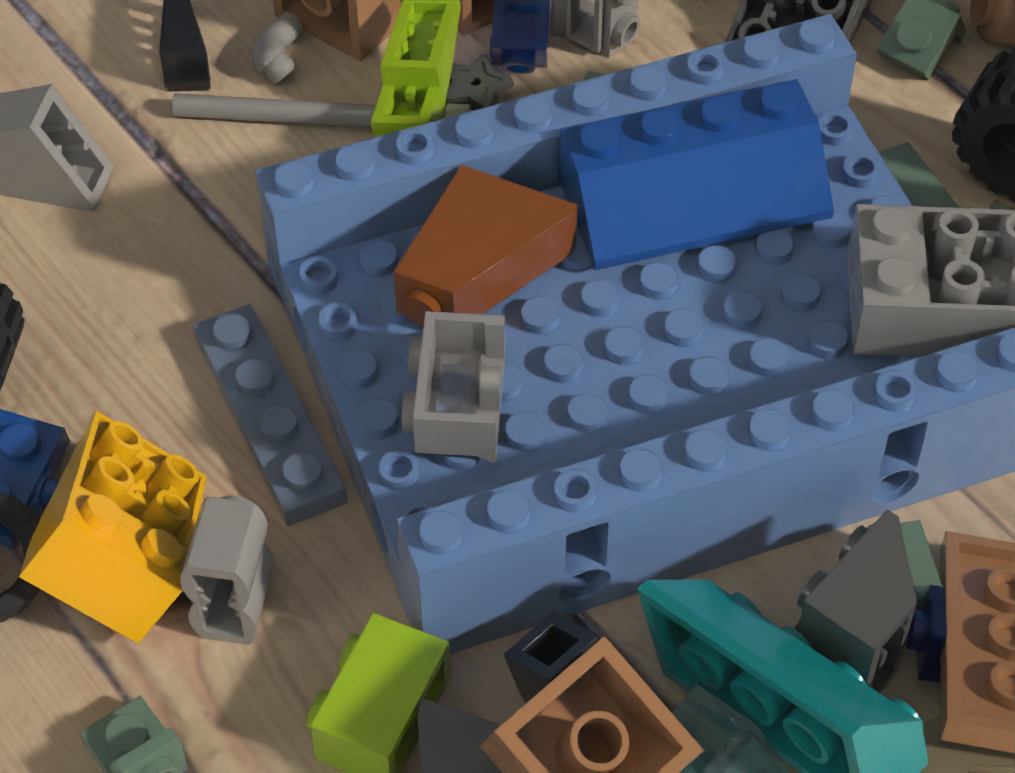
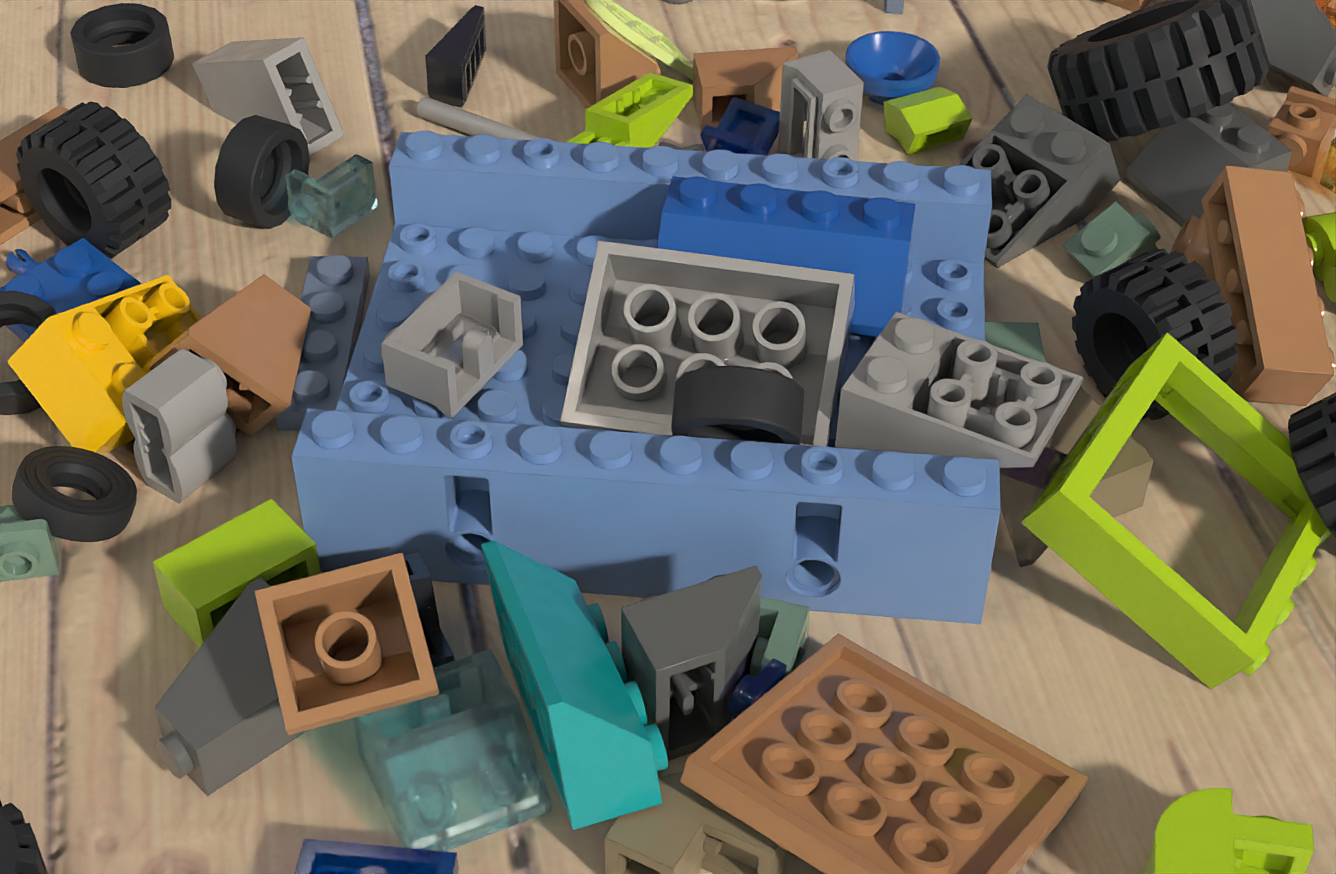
camera: 25 degrees right, 10 degrees down
light grey arm [251,12,303,83] -> none
dark orange slope [393,165,577,325] -> none
none -> black tyre [12,446,137,542]
none -> medium nougat slope [149,274,311,437]
none -> black tyre [214,115,310,229]
none -> clear light blue bracket [285,154,378,238]
none -> light grey slope [560,240,855,446]
none -> black tyre [671,366,804,445]

